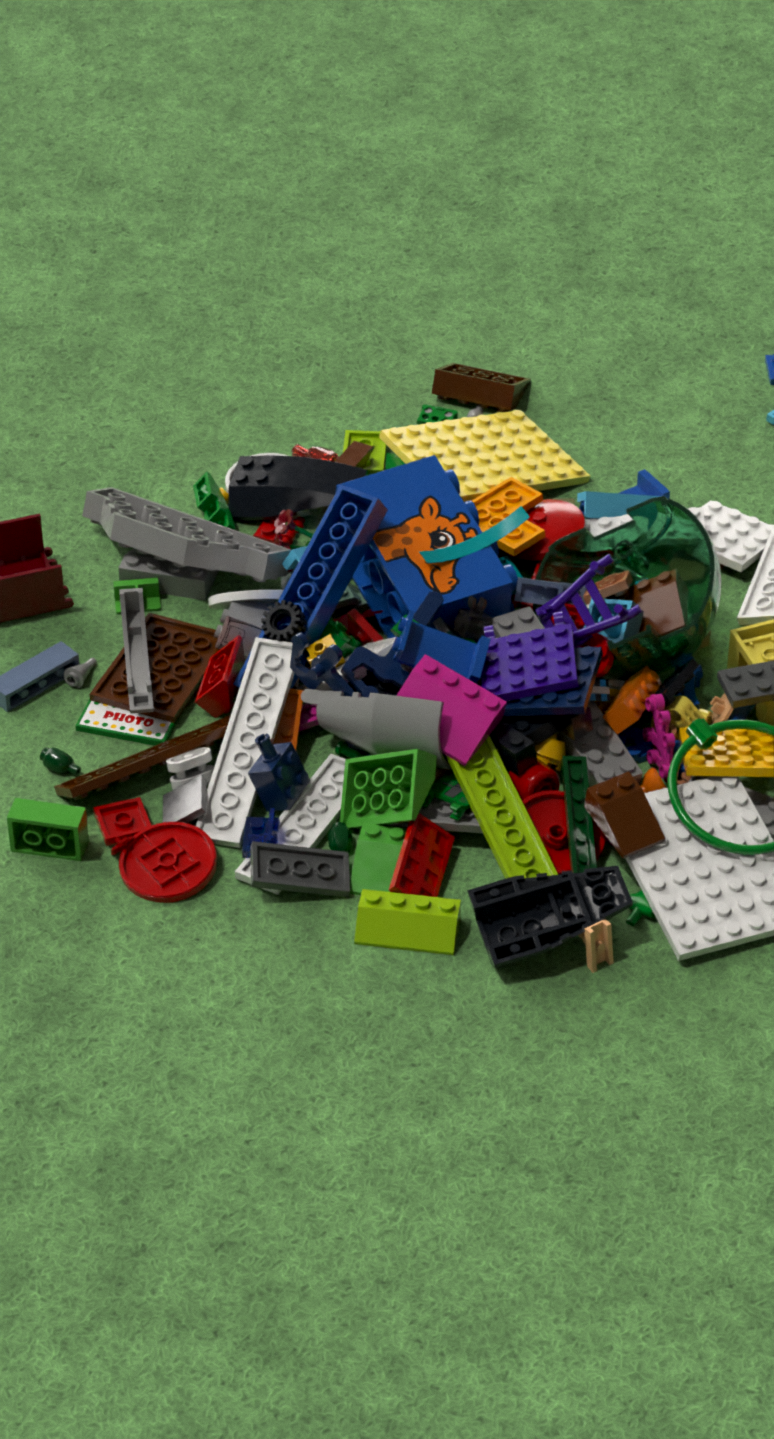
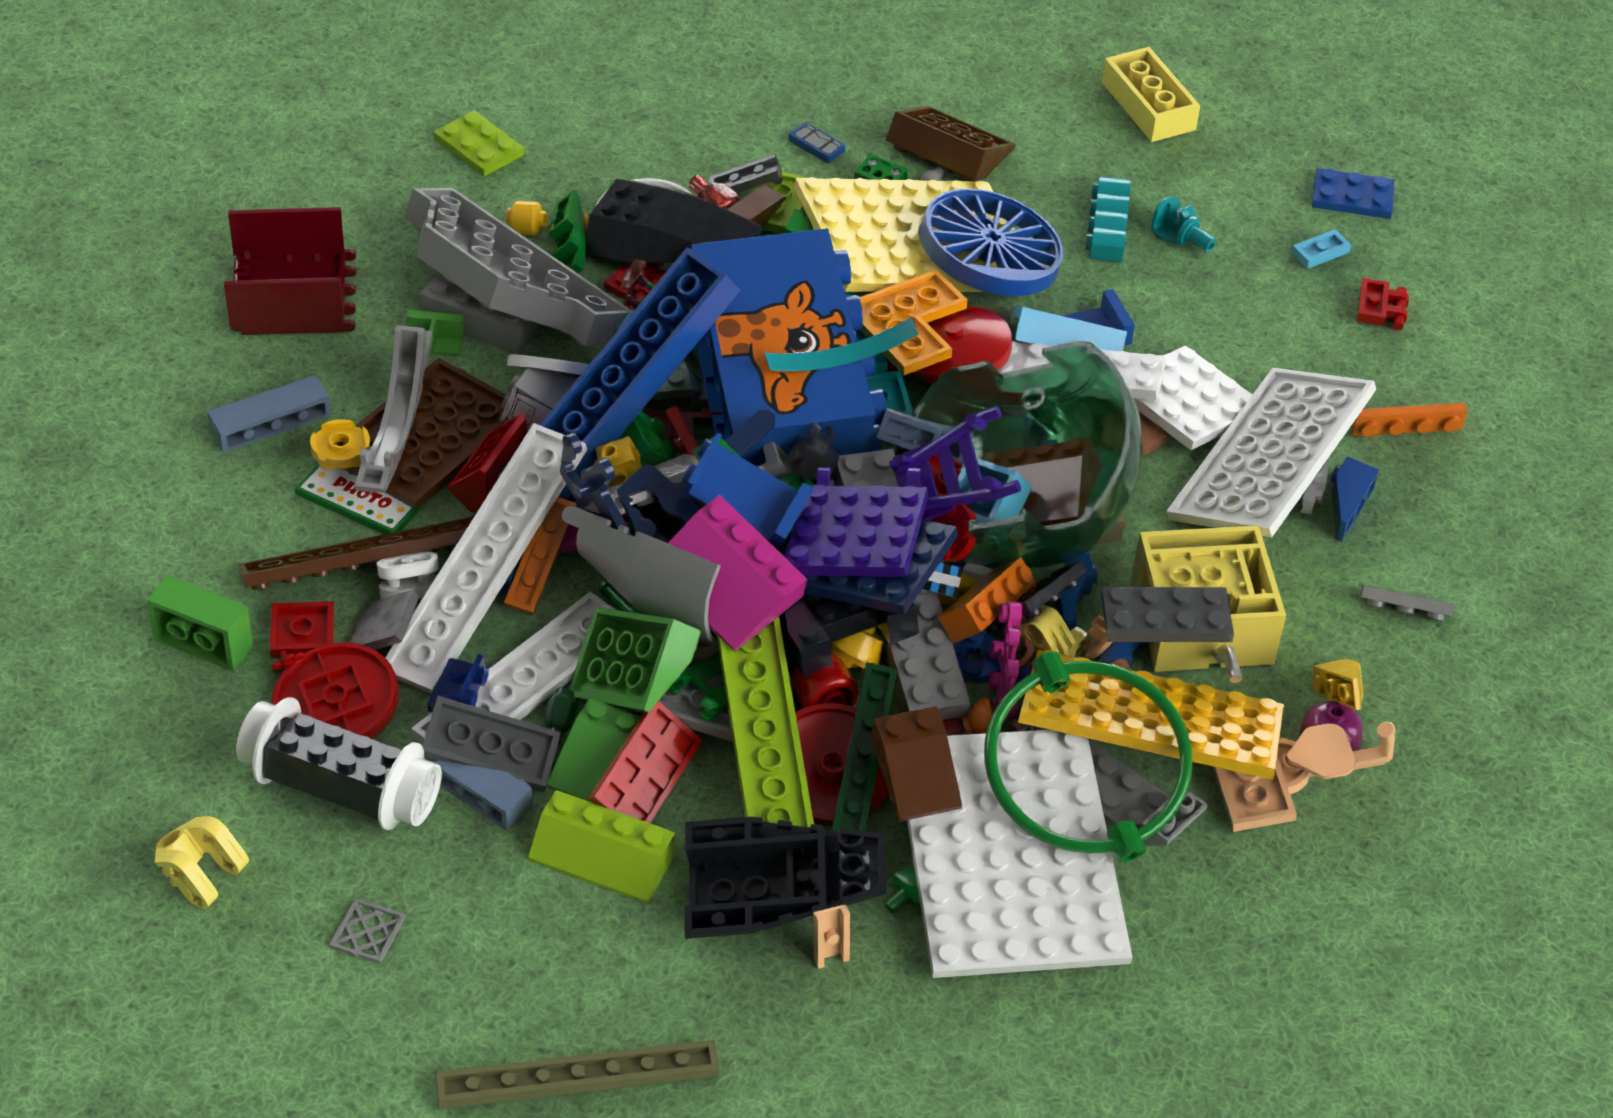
camera: 10 degrees right, 5 degrees up
dark green plant [40,747,81,776] -> none
light grey cone [64,658,97,688] -> none
dark blue brick [248,733,310,812] -> none
black tyre [261,600,307,642] -> none
nougat plate [583,571,633,605] -> none
none -> light yellow piece [155,816,249,910]
none -> brick [236,697,442,830]
none -> yellow plate [310,419,370,470]
none -> light grey window [329,898,406,964]
none -> lime plate [434,110,525,177]
none -> sand blue slope [434,760,533,831]
none -> olive plate [436,1040,719,1109]
none -> yellow head [506,201,548,236]
none -> dark grey hinge [709,154,783,200]
none -> tile [789,122,845,163]
none -> blue piece [918,189,1063,296]
none -> teal brick [1085,176,1131,262]
none -> light yellow brick [1102,47,1200,142]
none -> teal piece [1151,196,1217,253]

